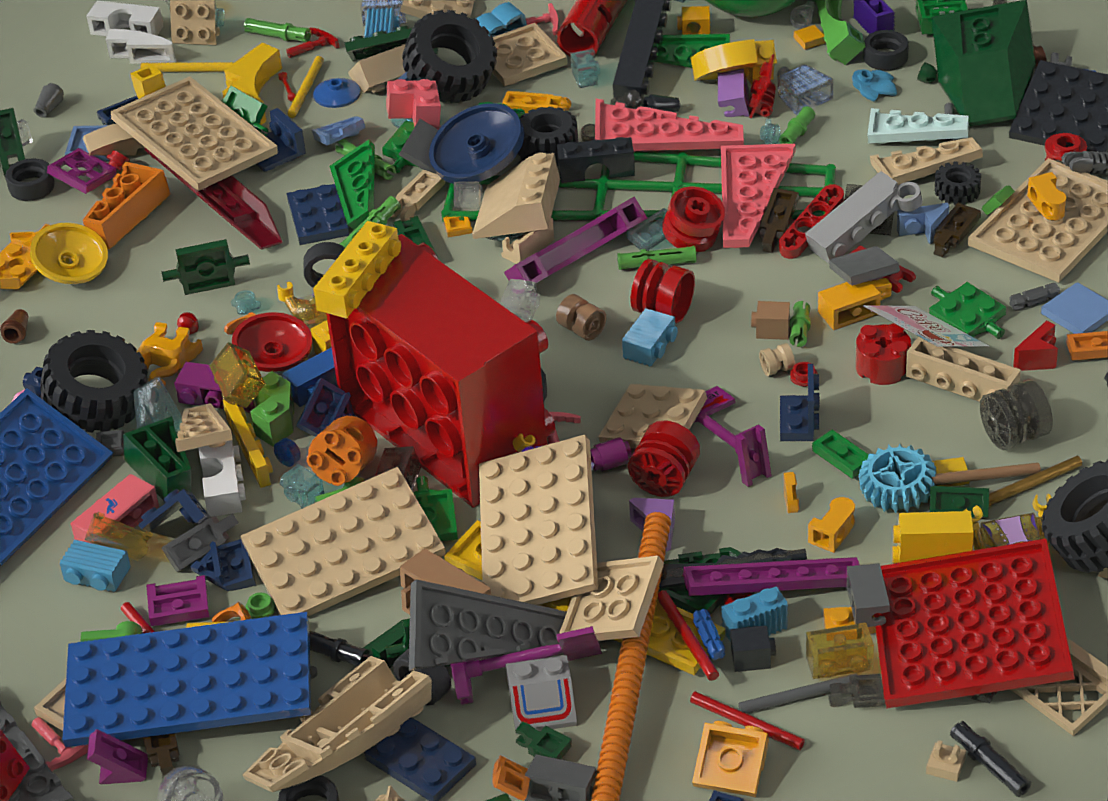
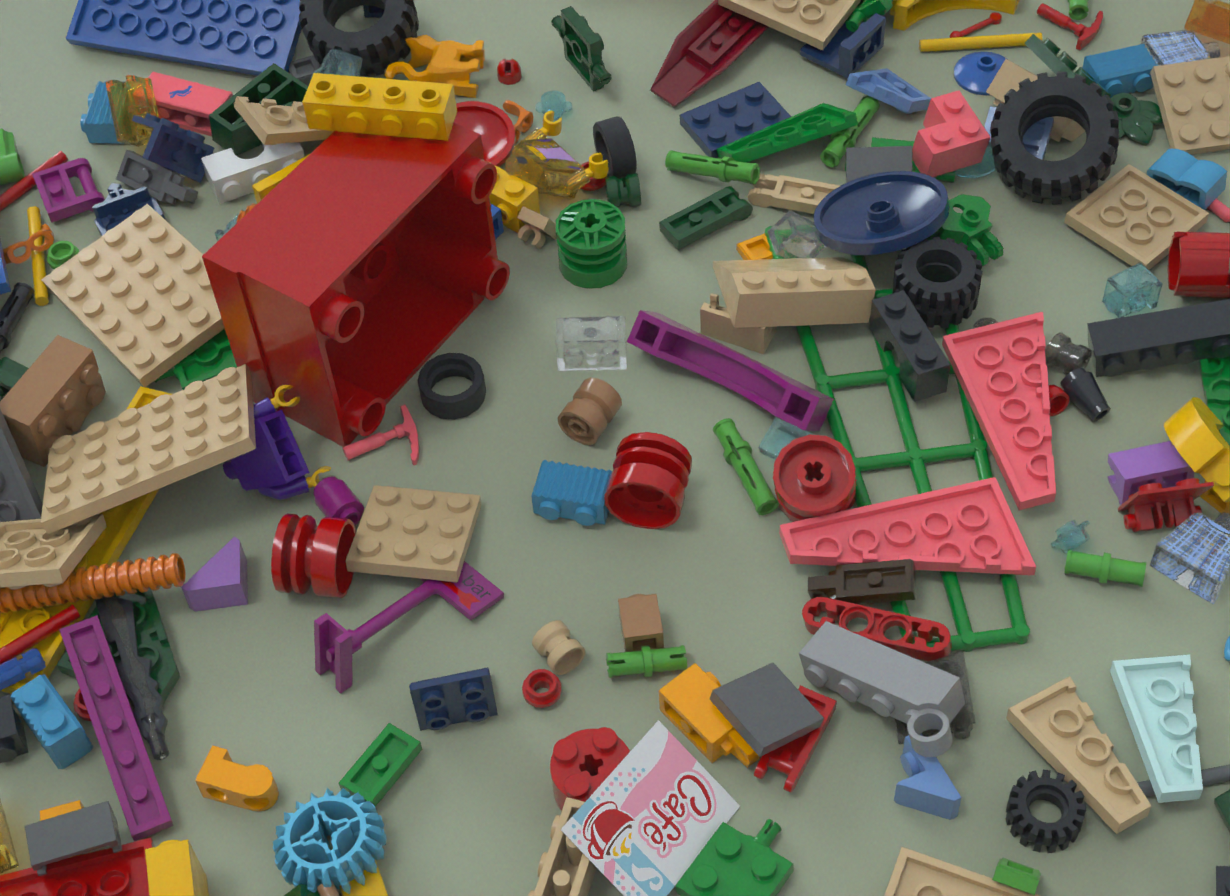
camera: 75 degrees right, 10 degrees up
light orange hinge [502,91,572,113] -> none
light orange tile [784,472,799,513] -> none
dark brown hinge [933,203,981,257] -> none

